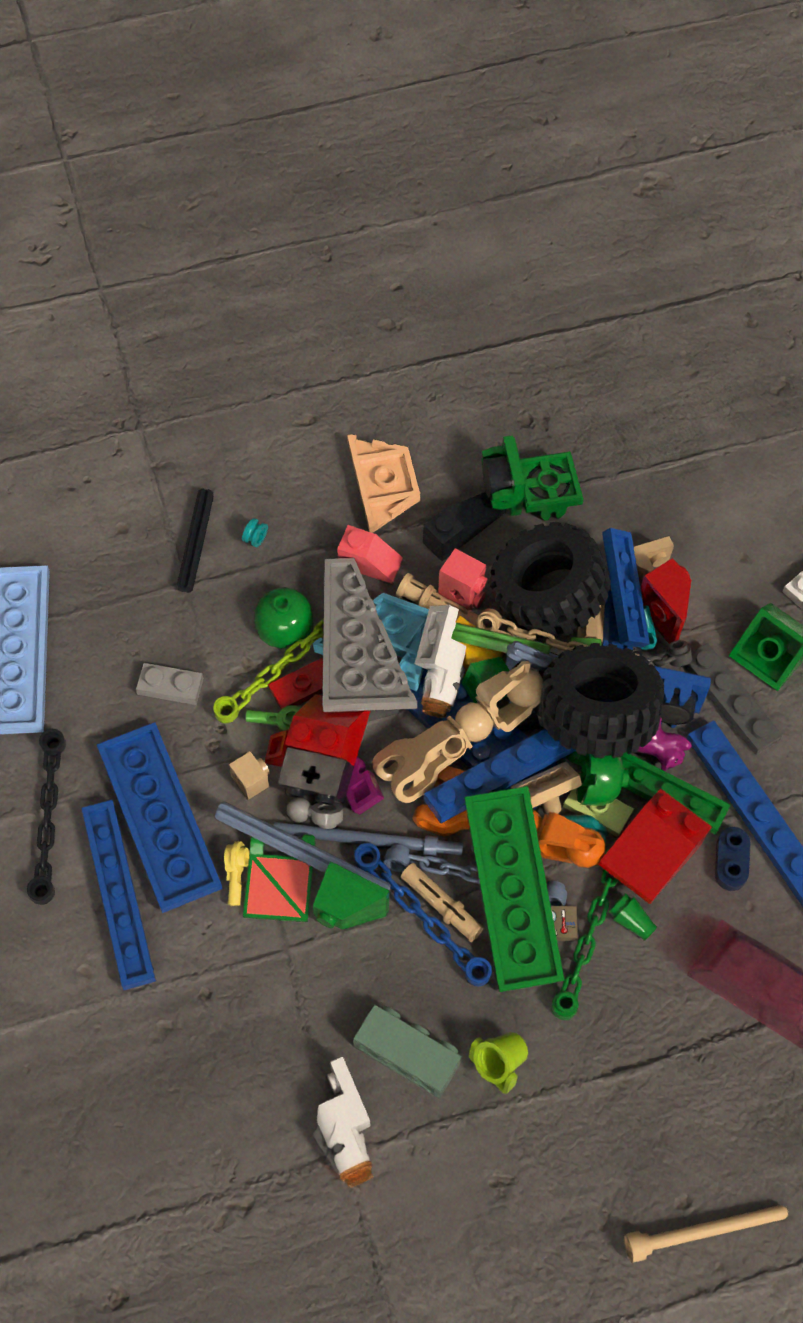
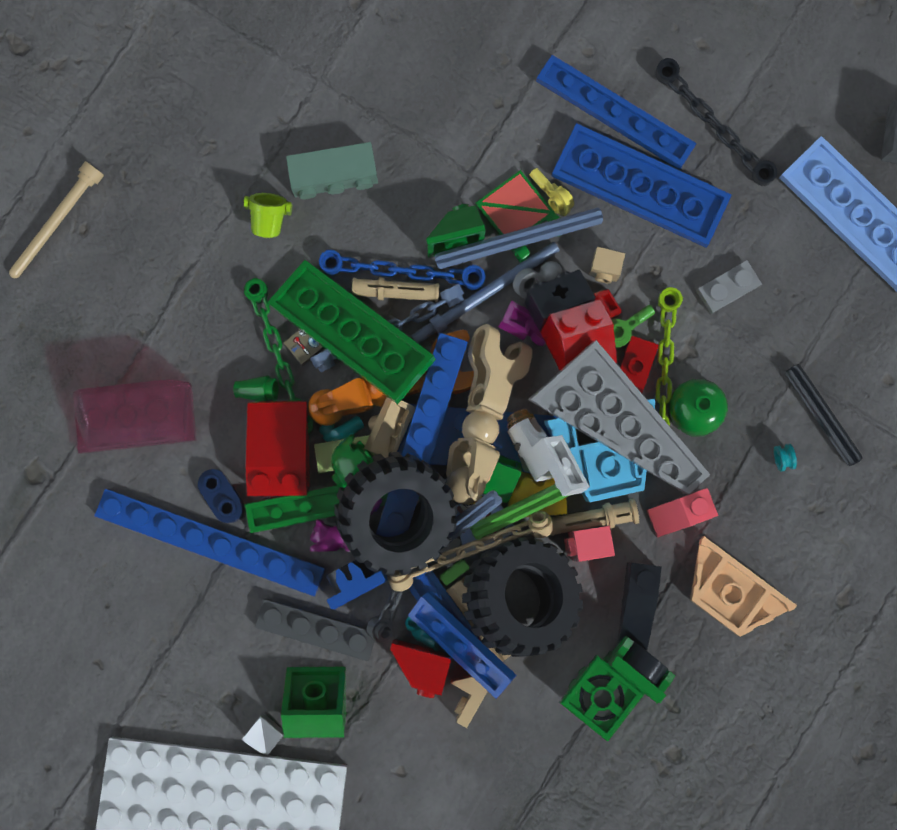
camera: 140 degrees right, 20 degrees up
white plate [313,1057,373,1188] -> none

